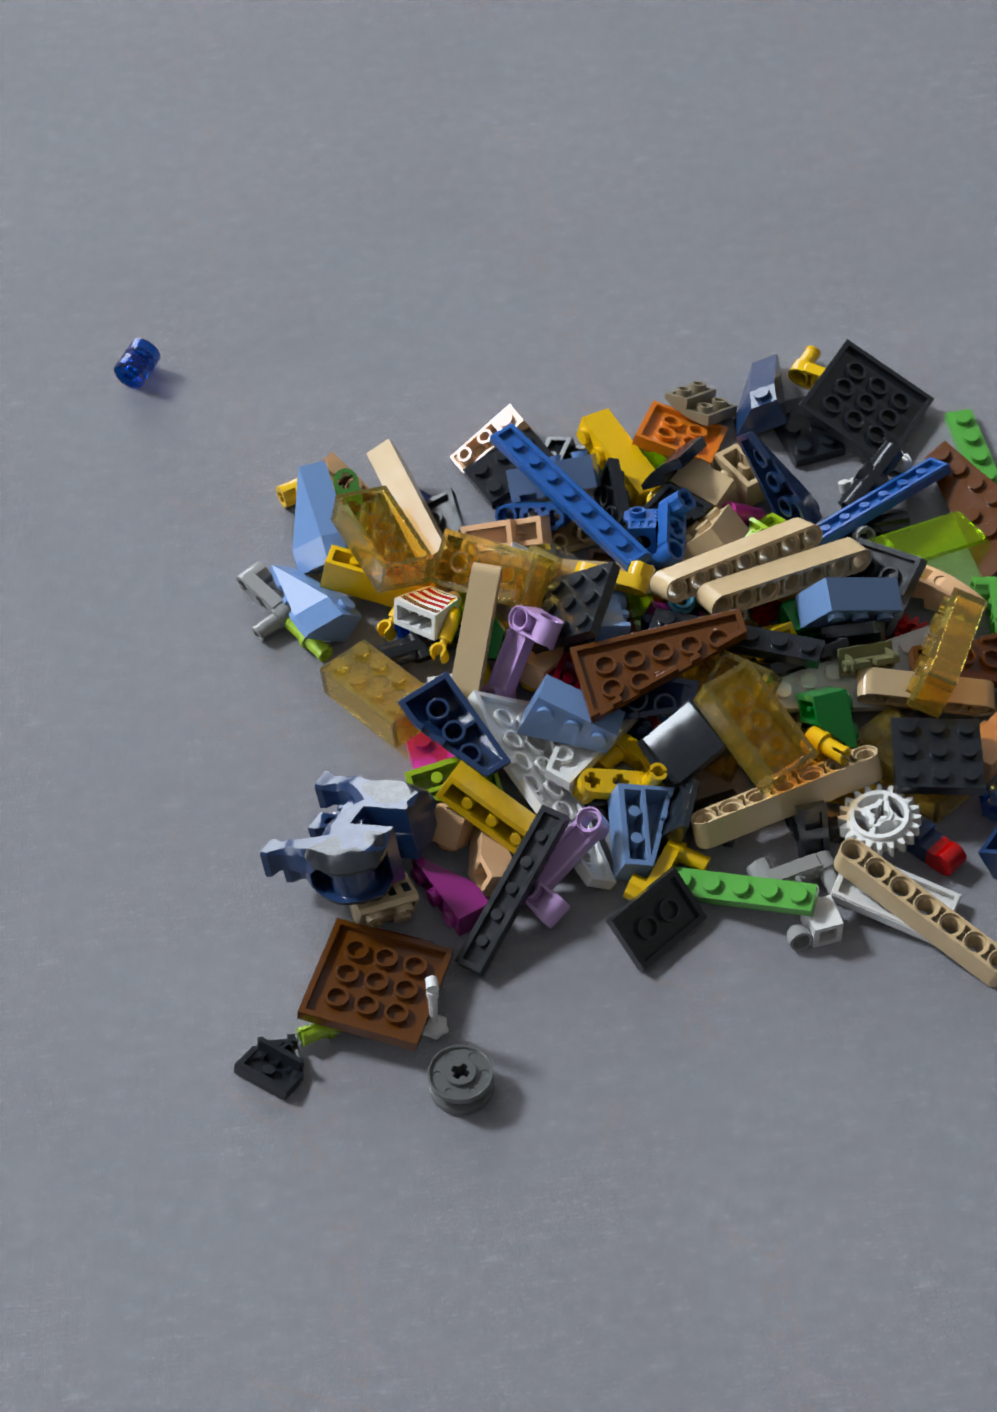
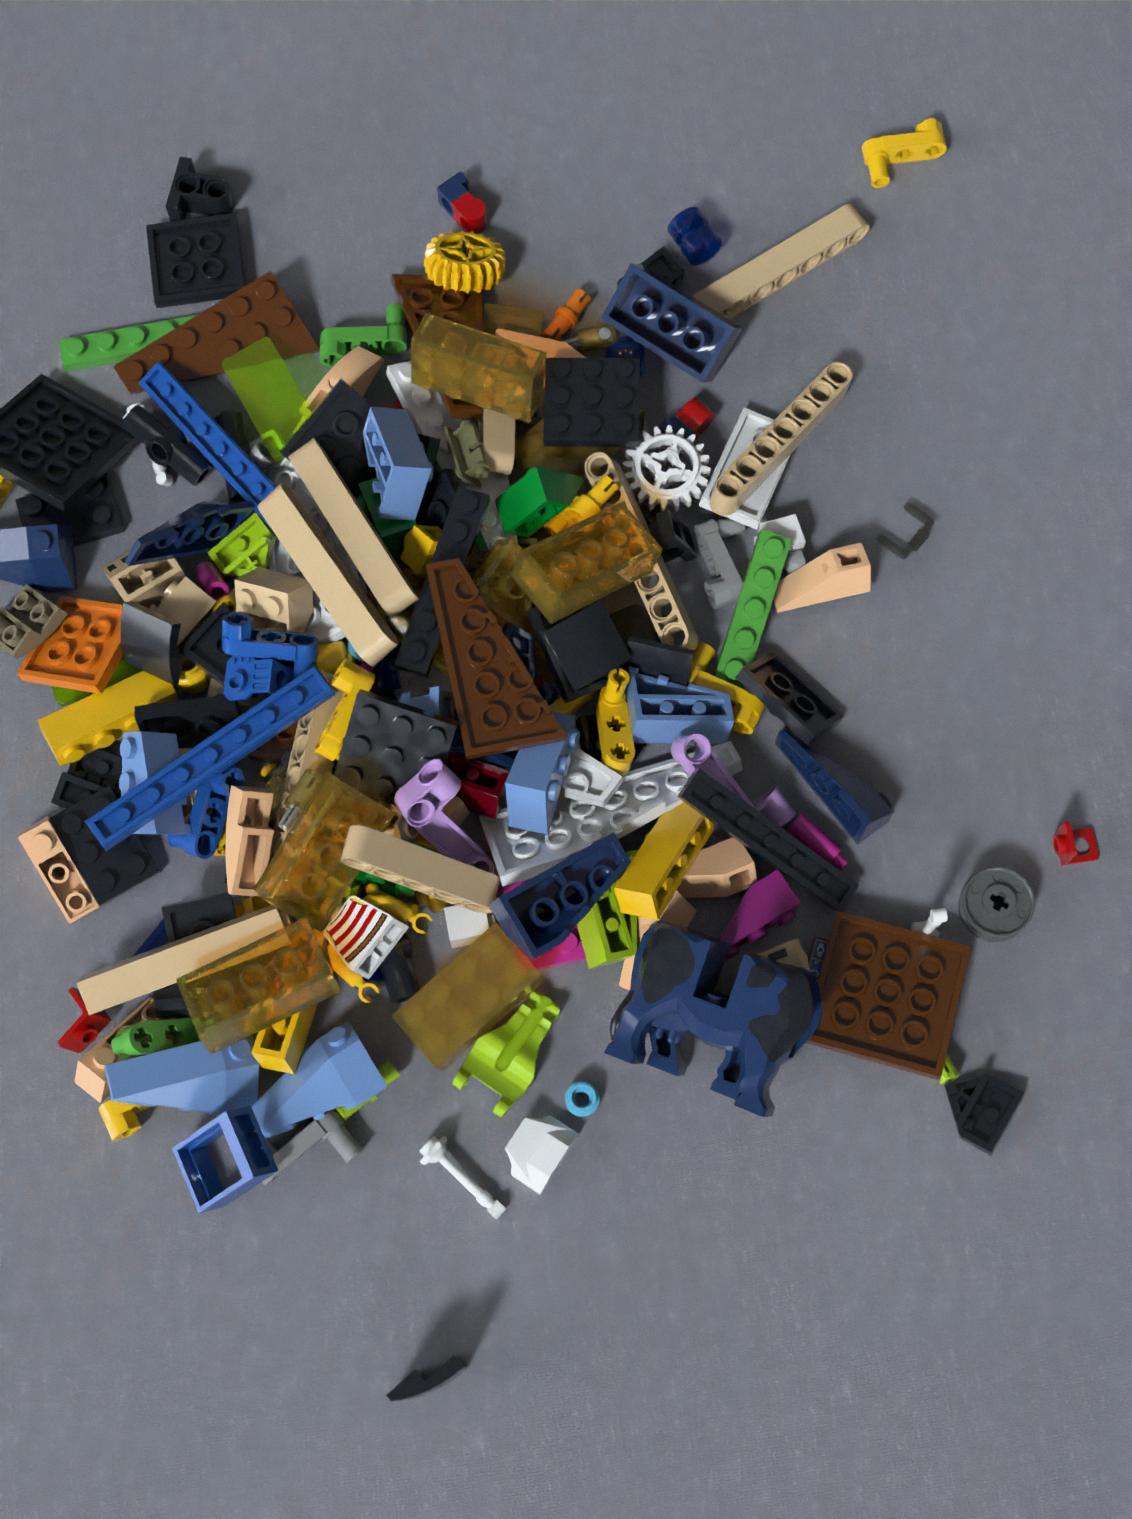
camera: 90 degrees left, 20 degrees up
none -> red bracket [57,987,111,1053]
none -> blue window [172,1106,279,1213]
none -> black slope [386,1355,467,1401]
none -> white piece [419,1136,506,1220]
none -> lime animal [452,992,560,1118]
none -> white slope [505,1115,579,1195]
none -> medium azure plate [565,1081,600,1117]
none -> light nougat slope [773,543,871,613]
none -> dark blue wedge [775,729,894,845]
none -> dark pink cylinder [787,813,849,871]
none -> clear smoke piece [876,502,934,559]
none -> red bracket [1053,821,1099,866]

